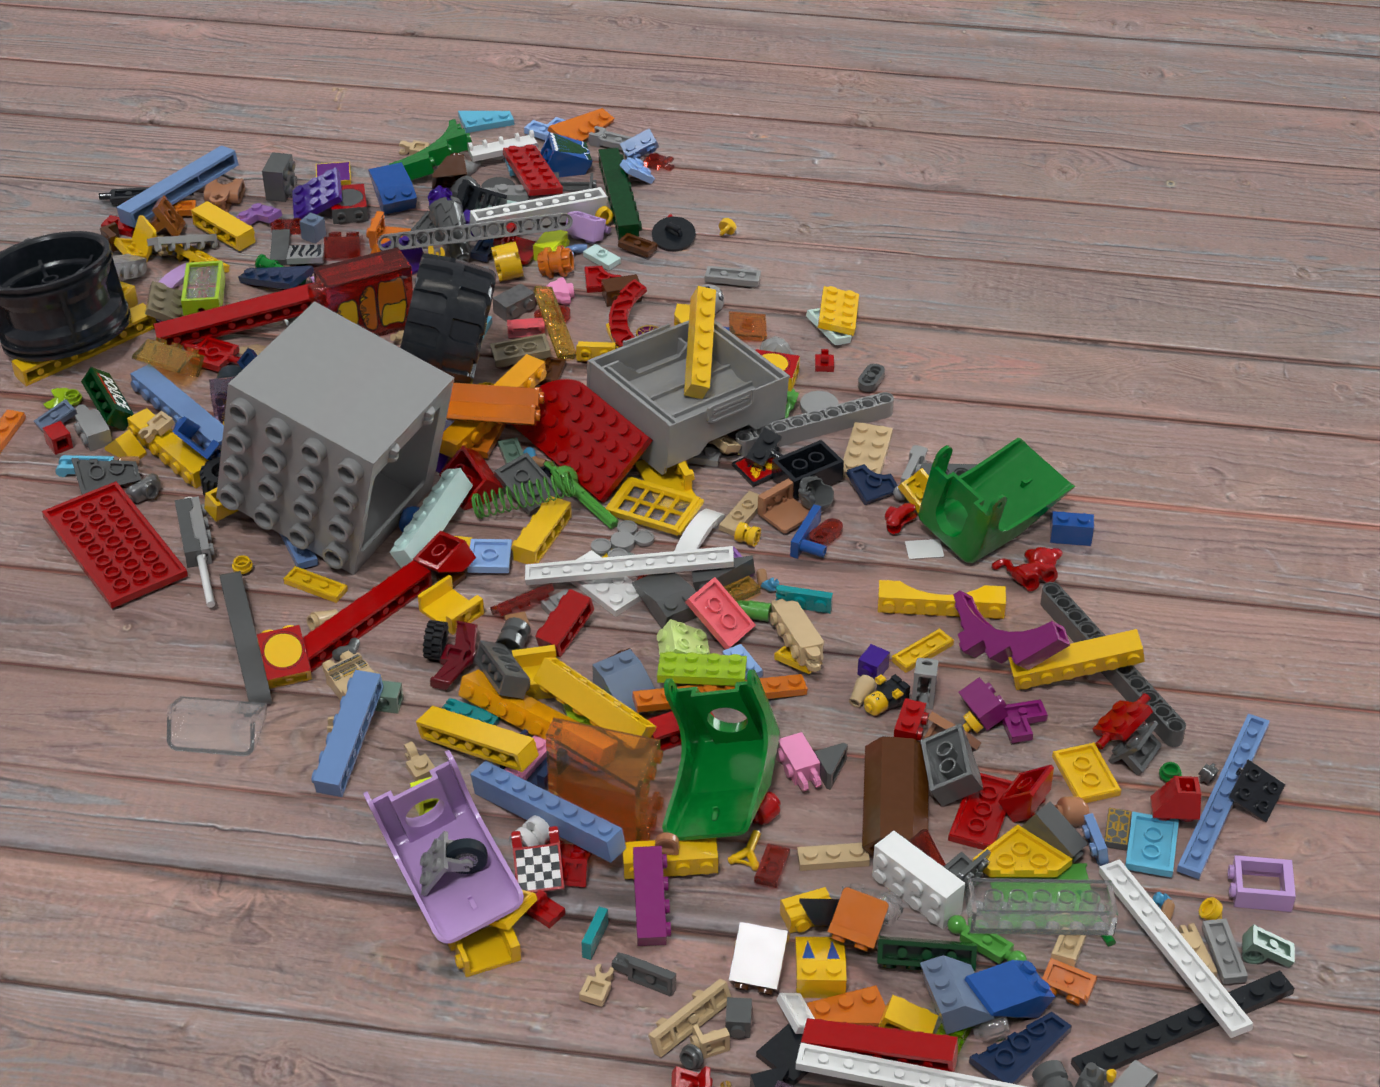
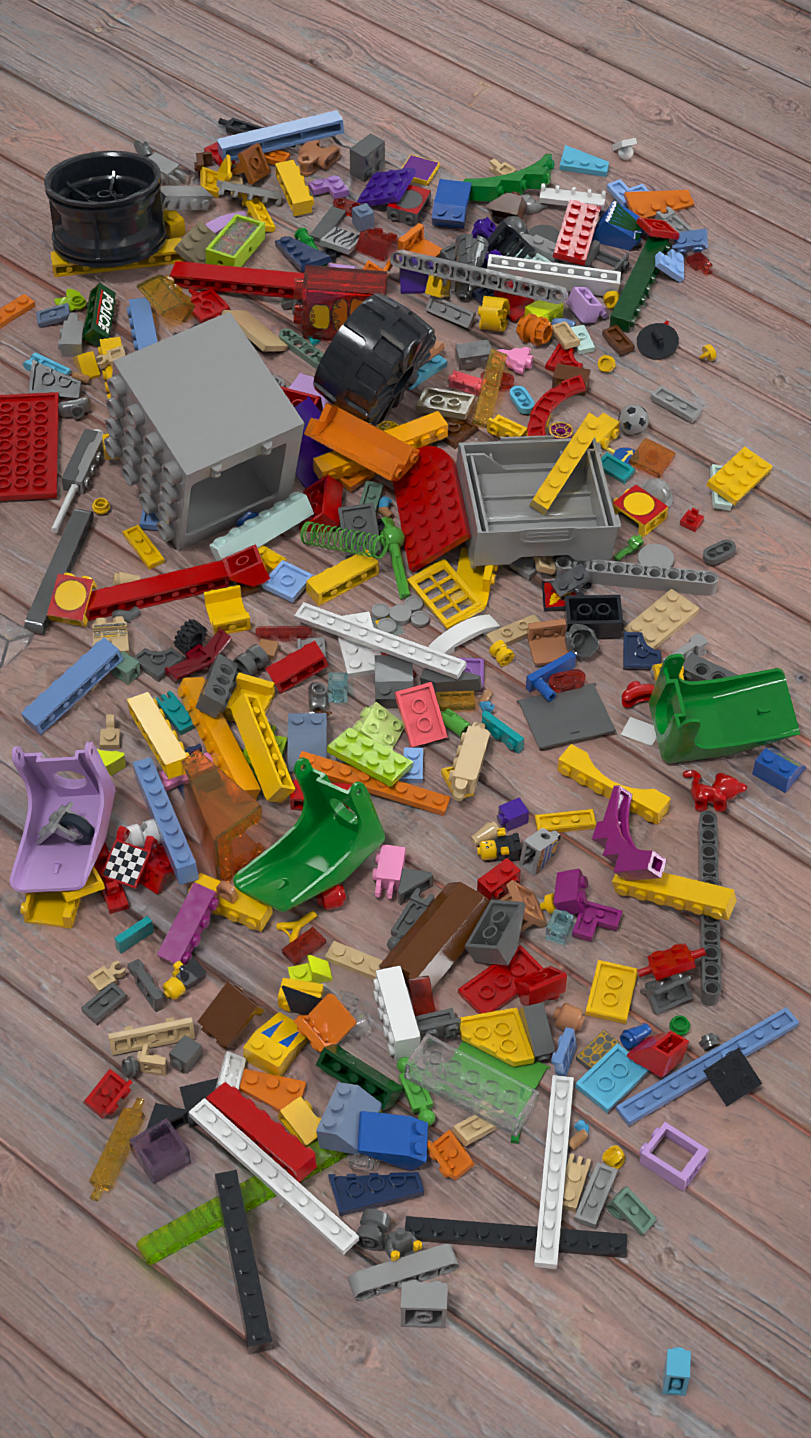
camera: 30 degrees right, 10 degrees up
red brick [43,421,73,455] -> none
none -> dark grey plate [81,982,127,1024]
none -> dark grey tile [133,647,185,682]
none -> piece [163,957,206,1000]
none -> neon yellow slope [288,955,333,983]
none -> flat silver piece [308,682,327,712]
none -> clear light blue brick [328,673,348,703]
none -> dark grey plate [387,888,435,951]
none -> medium azure plate [509,386,535,414]
none -> dark grey piece [516,683,616,749]
none -> clear light blue brick [545,909,574,945]
none -> tan plate [552,321,580,350]
none -> yellow tile [597,355,616,372]
none -> white tile [612,138,637,160]
none -> blue cone [620,1023,651,1049]
none -> red tile [636,217,680,240]

